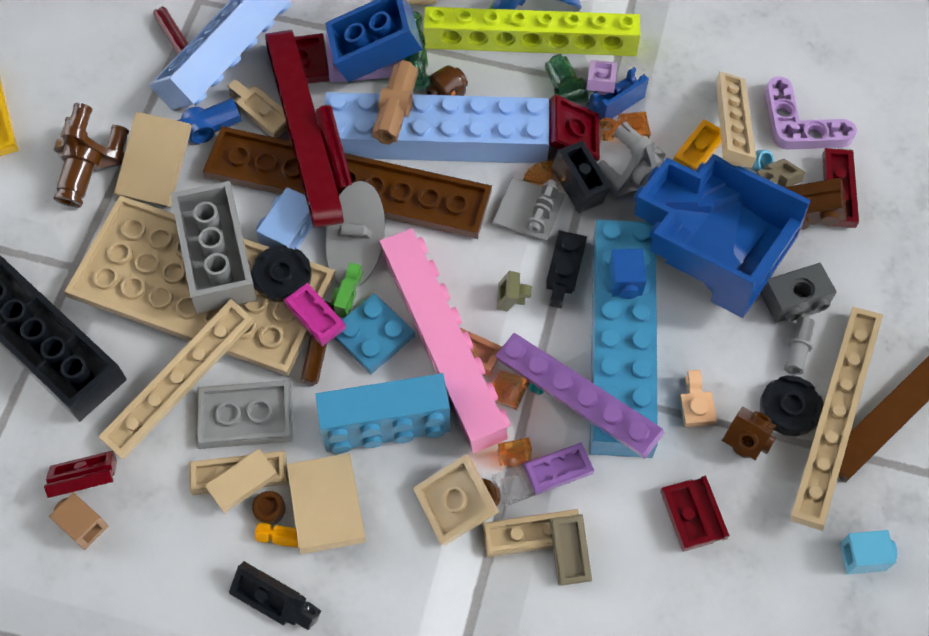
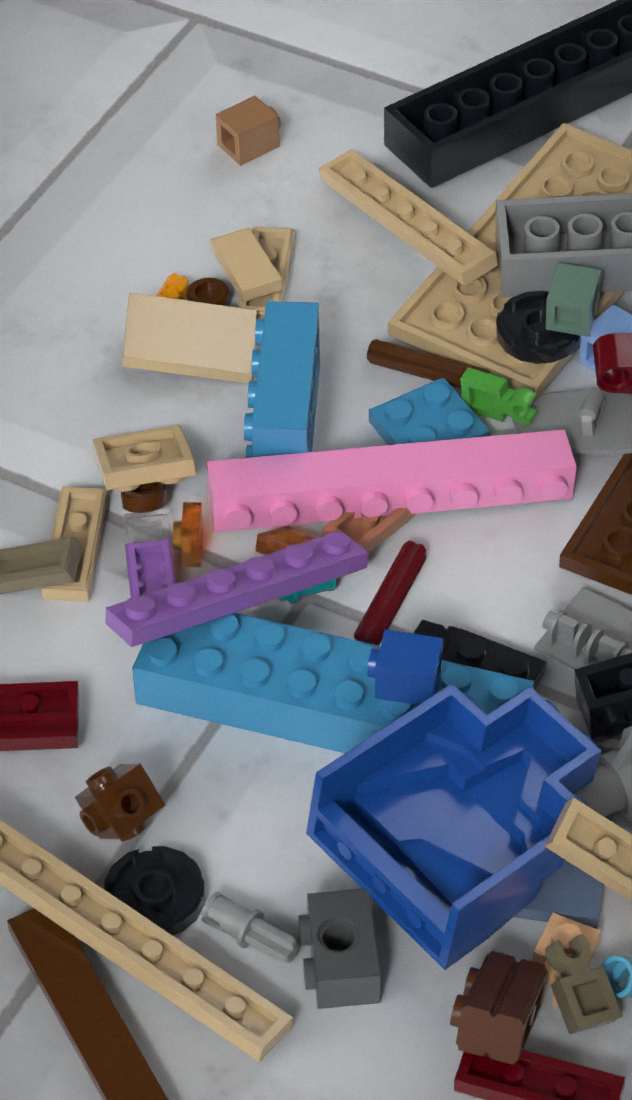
camera: 105 degrees right, 15 degrees down
dark red plate [44,450,117,498] -> none
light grey tile [197,380,293,449] -> none
black hinge [229,561,321,630] -> none
dark pink plate [283,283,346,346] -> none
olive tile [497,271,532,312] -> none
light nougat plate [679,370,717,427] -> none
none -> dark red axle [354,540,426,645]
none -> sand green brick [546,262,601,337]

